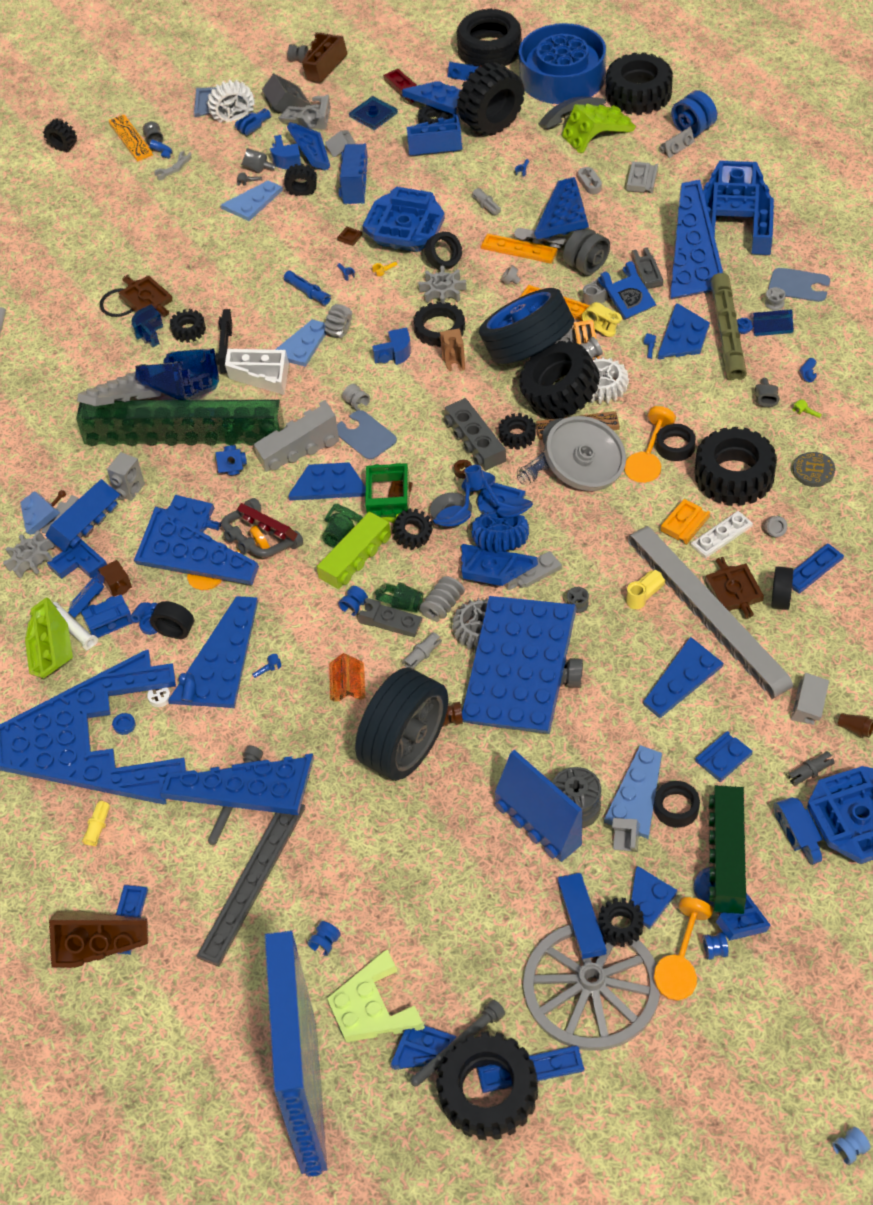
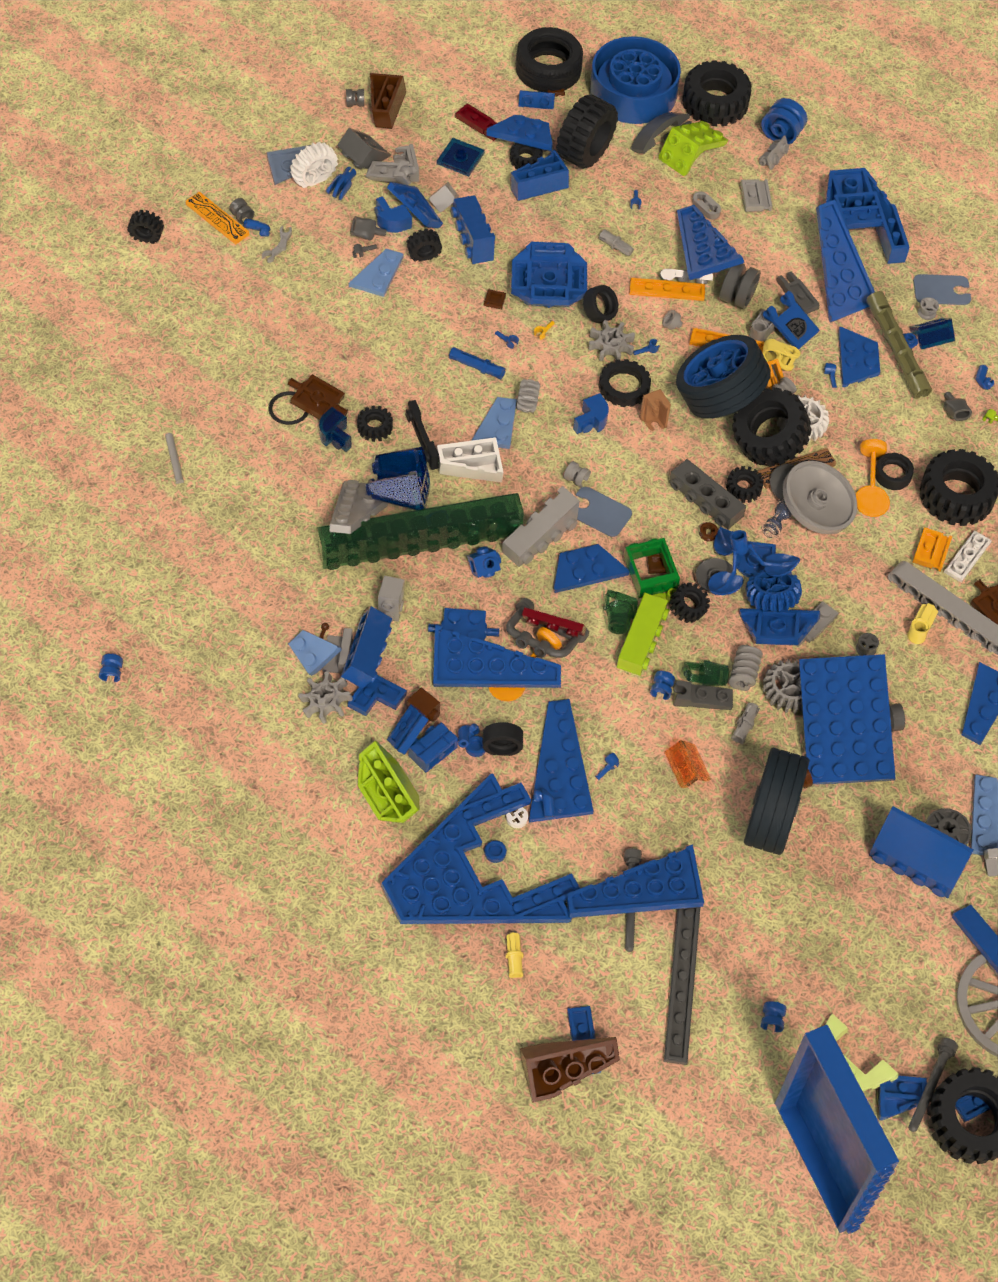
camera: 25 degrees left, 5 degrees up
white pin [53,602,98,651] -> none
none -> blue hand [633,339,660,355]

